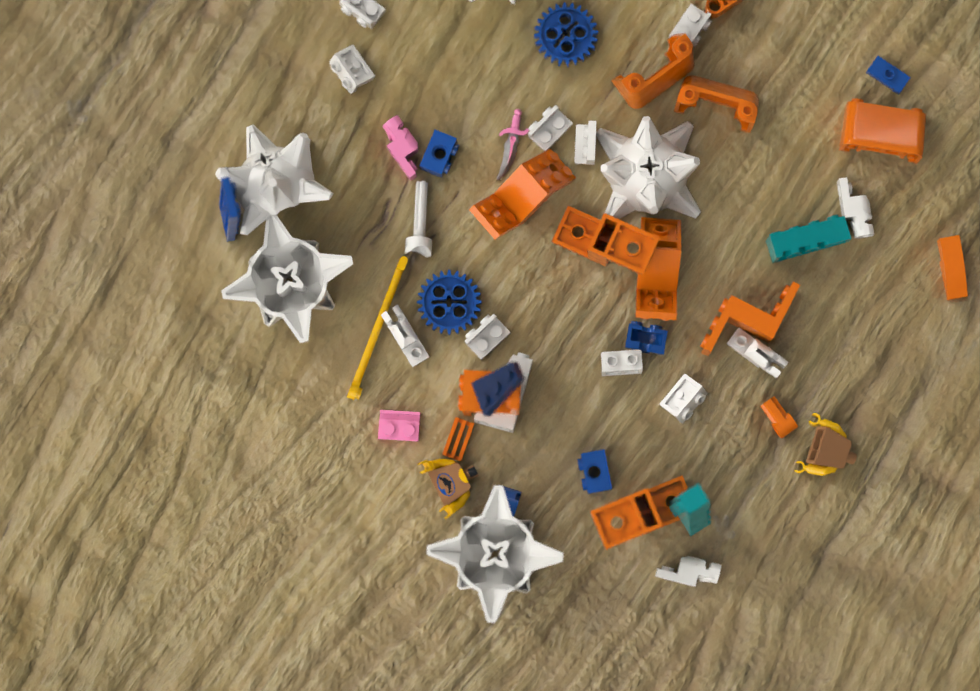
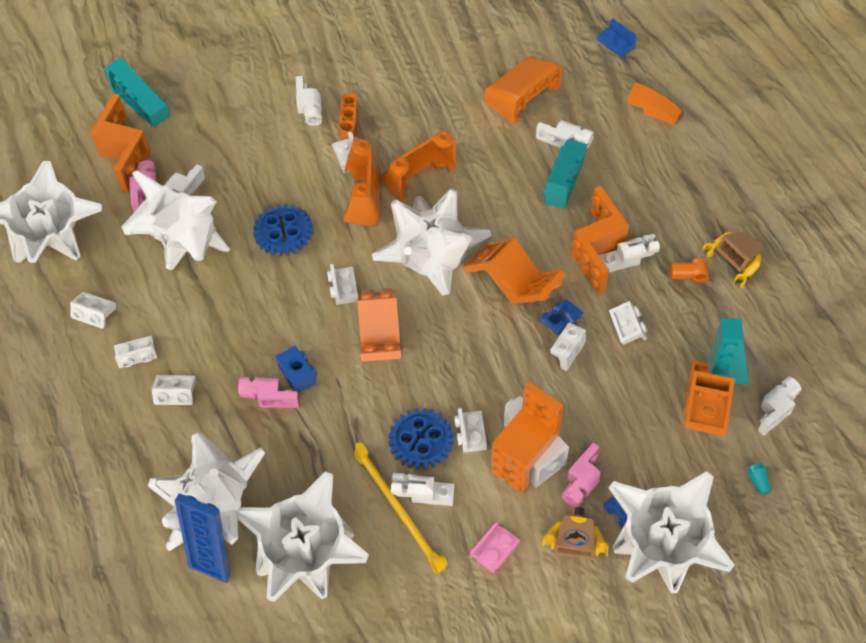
camera: 60 degrees left, 25 degrees down
white piece [405,181,432,258] -> none
orange tile [442,417,475,462] -> none
dark blue wing [471,362,525,417] -> none
piece [497,109,529,180] -> none
orange bracket [552,206,660,275] -> none
white bracket [575,121,596,165] -> none
blue brick [577,449,612,494] -> none
blue plate [866,56,911,95] -> none
none -> bright pink plate [562,442,600,508]
none -> teal cone [747,463,772,495]

